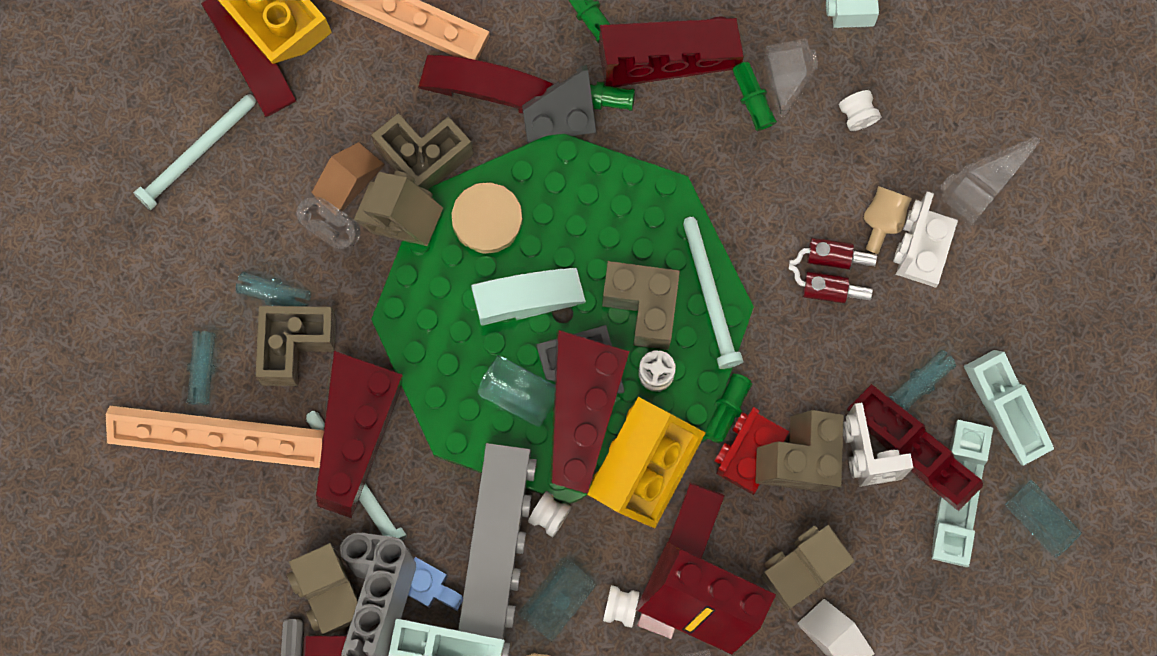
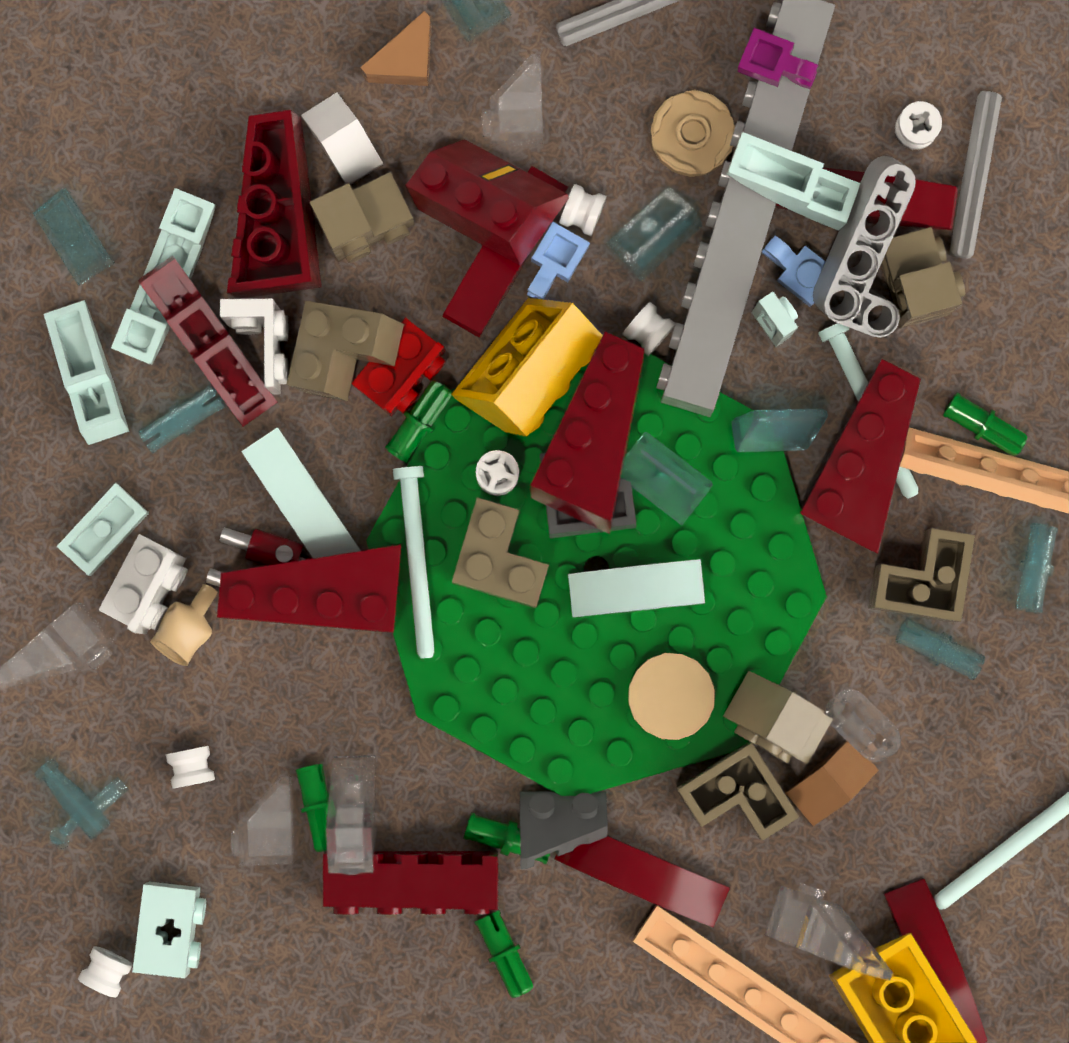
camera: 175 degrees left, 10 degrees up
none -> clear light blue piece [34,758,129,849]
none -> light aqua plate [57,483,149,576]
none -> dark red wedge [217,545,401,633]
none -> dark red wedge [227,110,322,299]
none -> light aqua slope [241,427,361,558]
none -> clear slope [326,755,376,875]
none -> light blue plate [527,222,590,299]
none -> clear light blue slope [731,409,828,452]
none -> light aqua plate [751,291,798,347]
none -> clear slope [765,882,893,980]
none -> green axle [942,392,1027,456]

